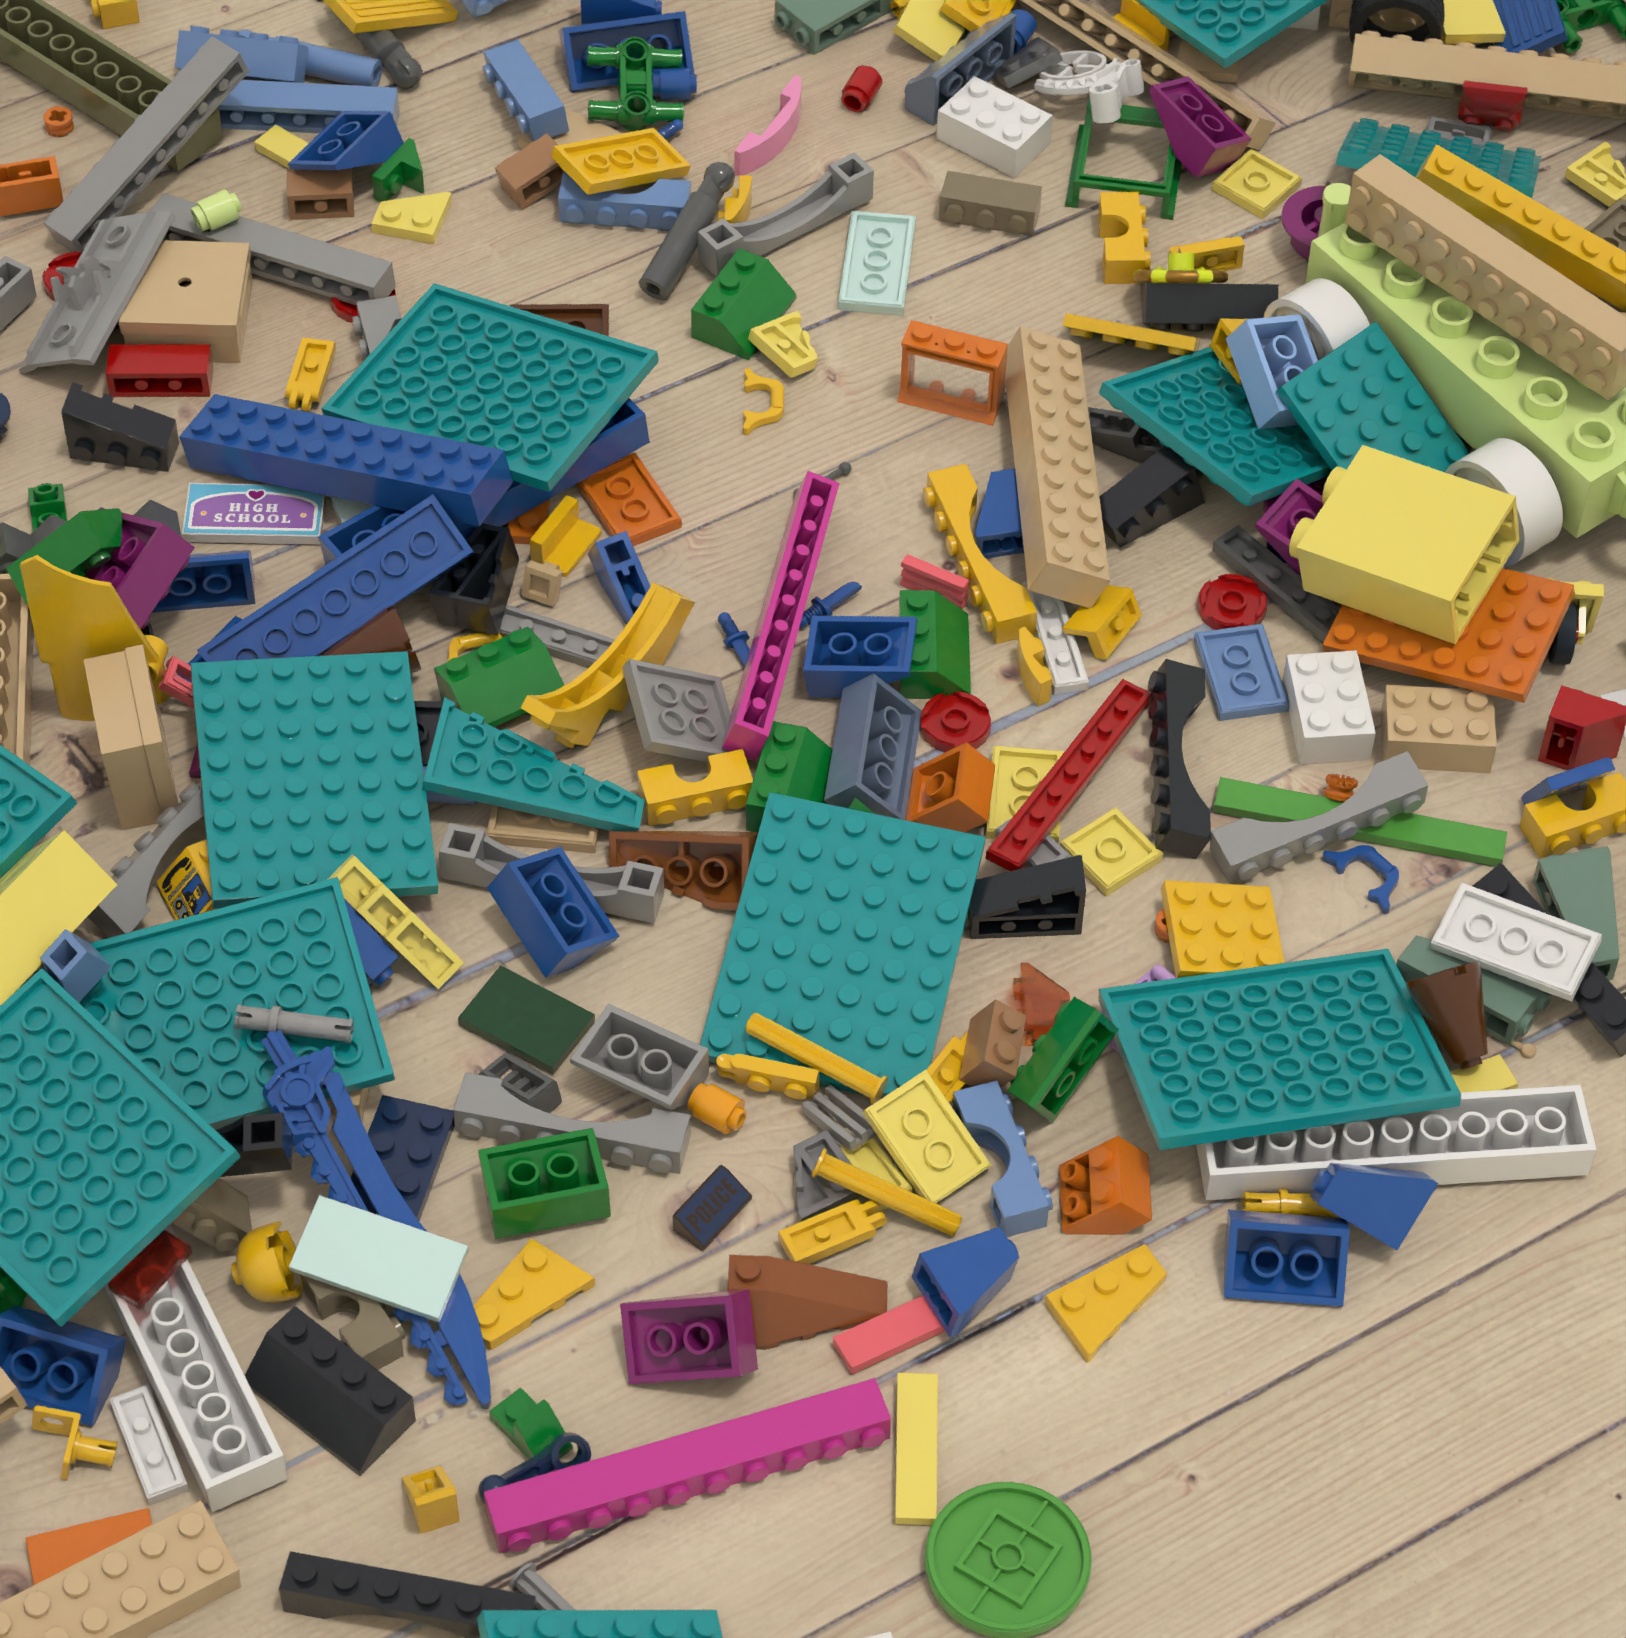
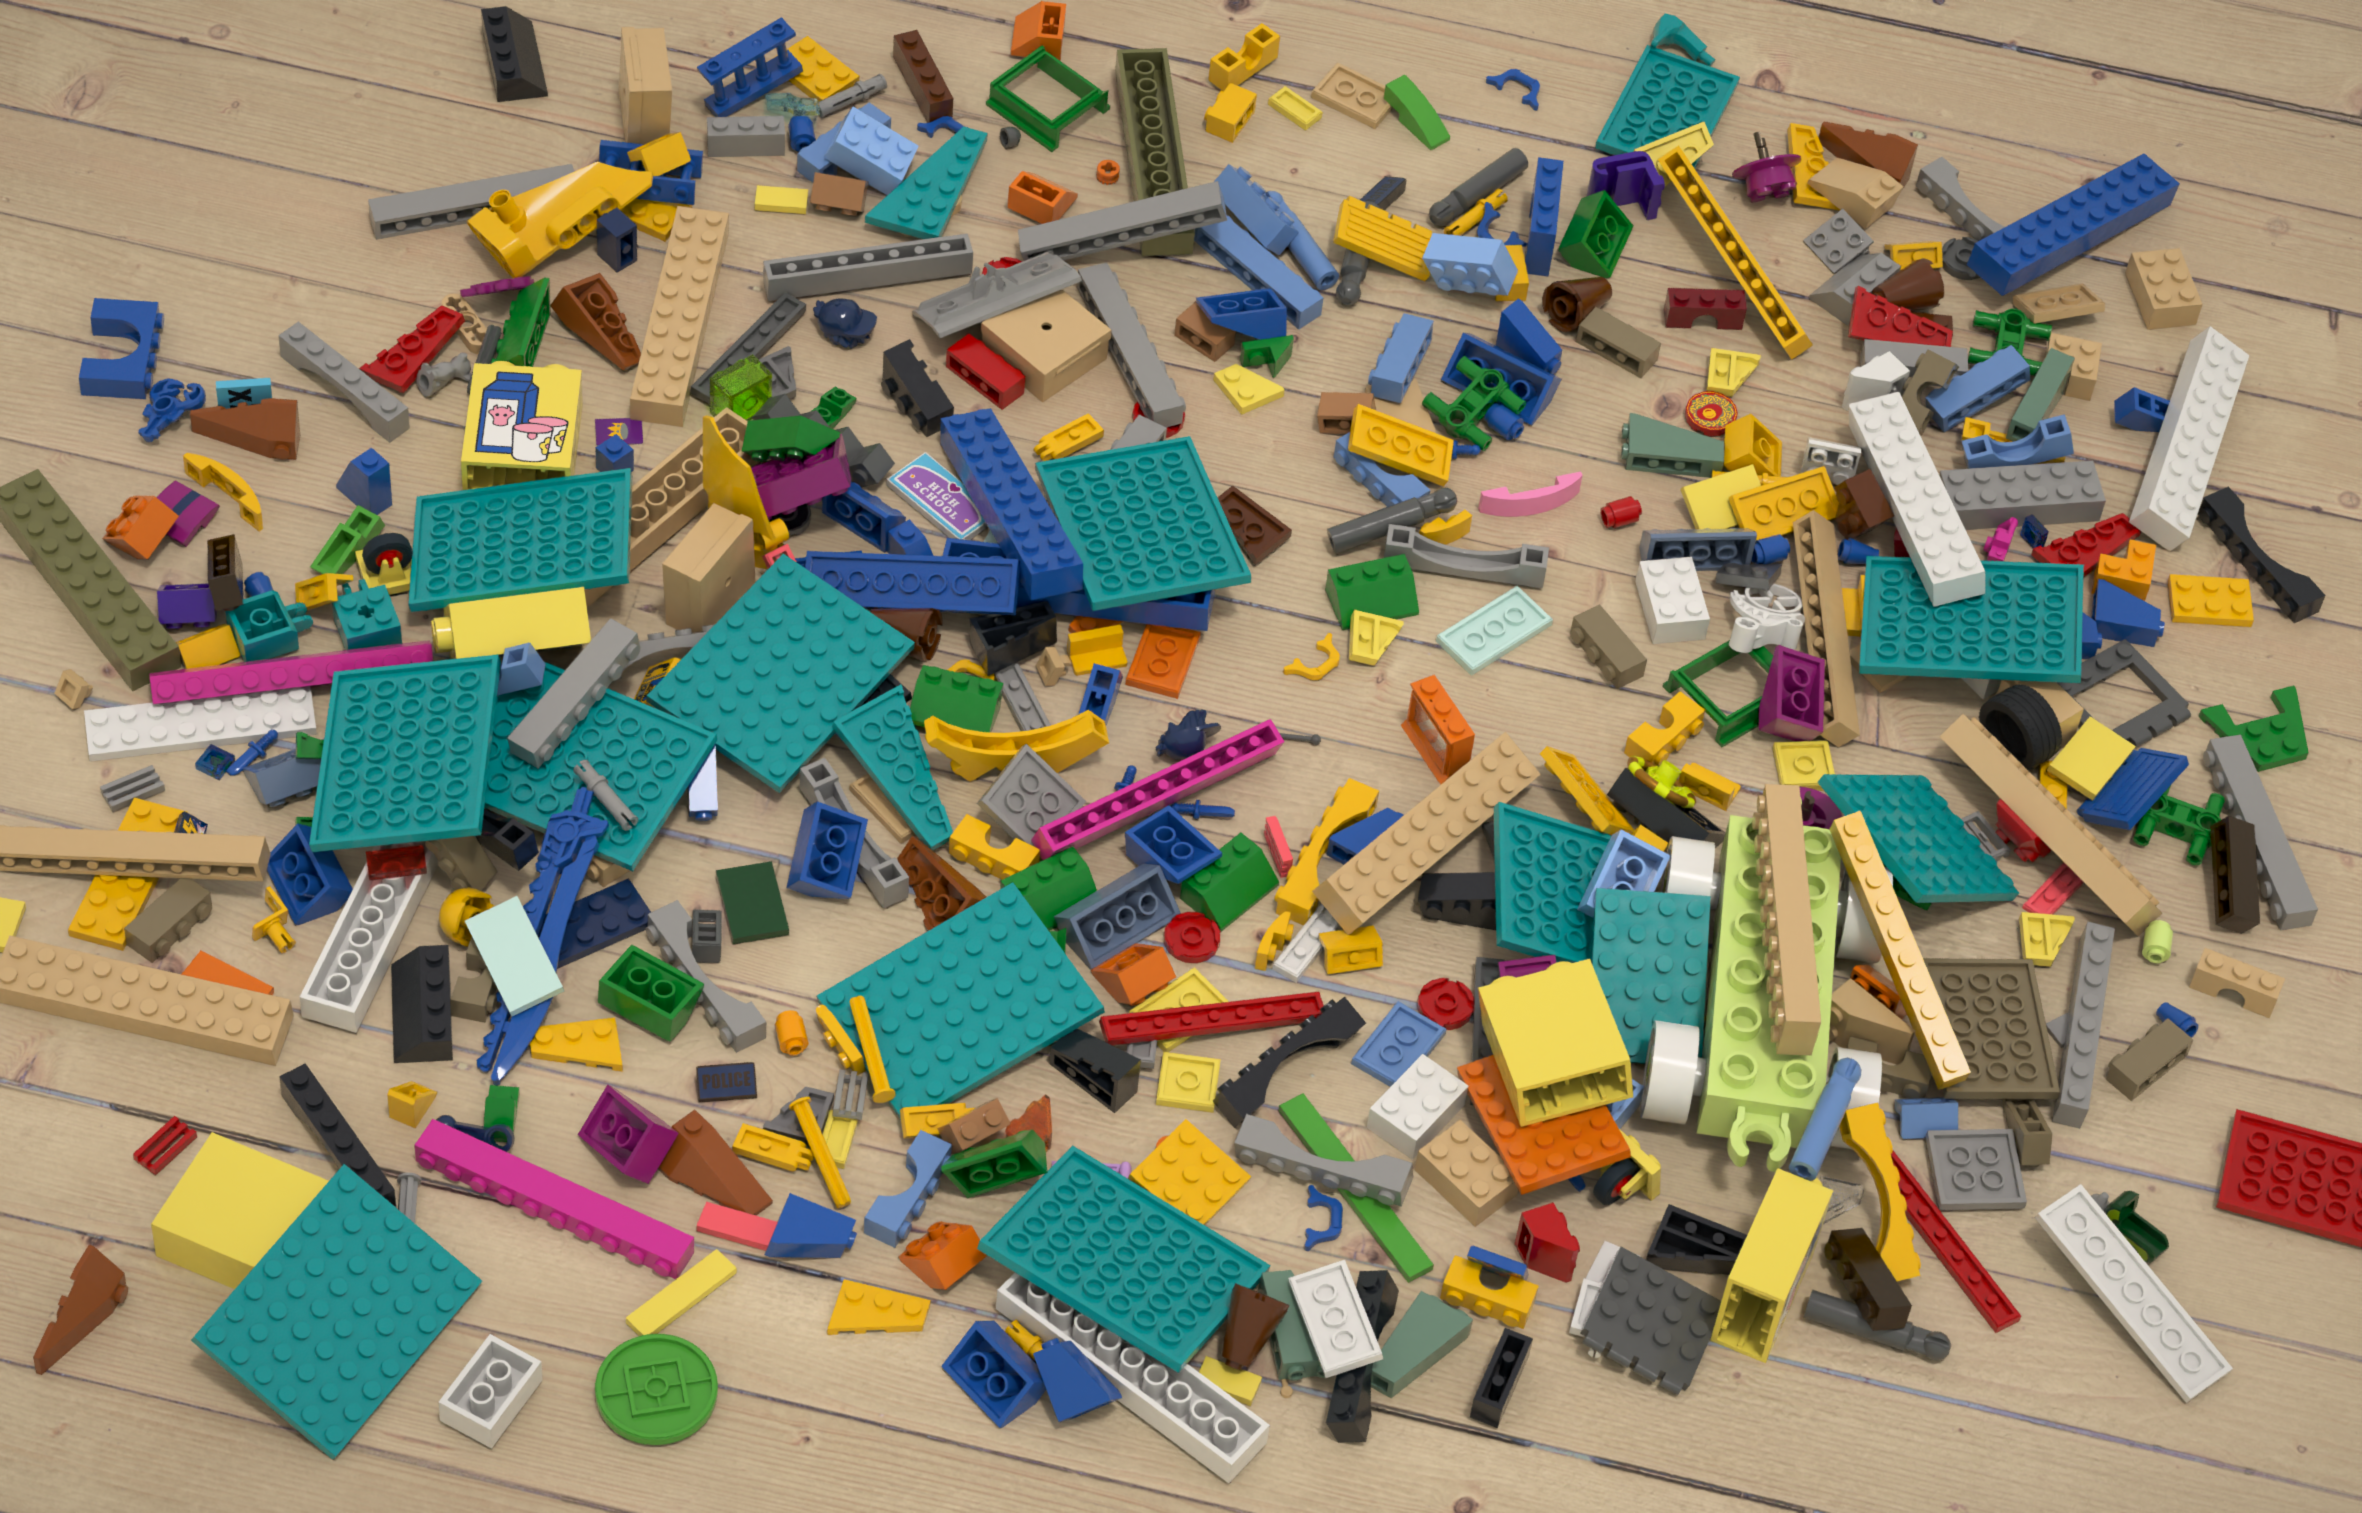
camera: 40 degrees right, 0 degrees up
white tile [109,1385,189,1506] -> none
yellowish green brick [190,189,242,232] -> none
light yellow tile [254,124,309,169] -> none
light yellow slope [327,854,464,989] -> none
light grey slope [570,1003,709,1110] -> none
light yellow tile [862,1070,992,1203] -> none
orange bush [1323,774,1358,802] -> none
none -> light grey brick [507,618,641,768]
none -> blue slope [887,519,934,556]
none -> dark blue hair [1155,709,1221,760]
none -> coral tile [2022,863,2084,915]

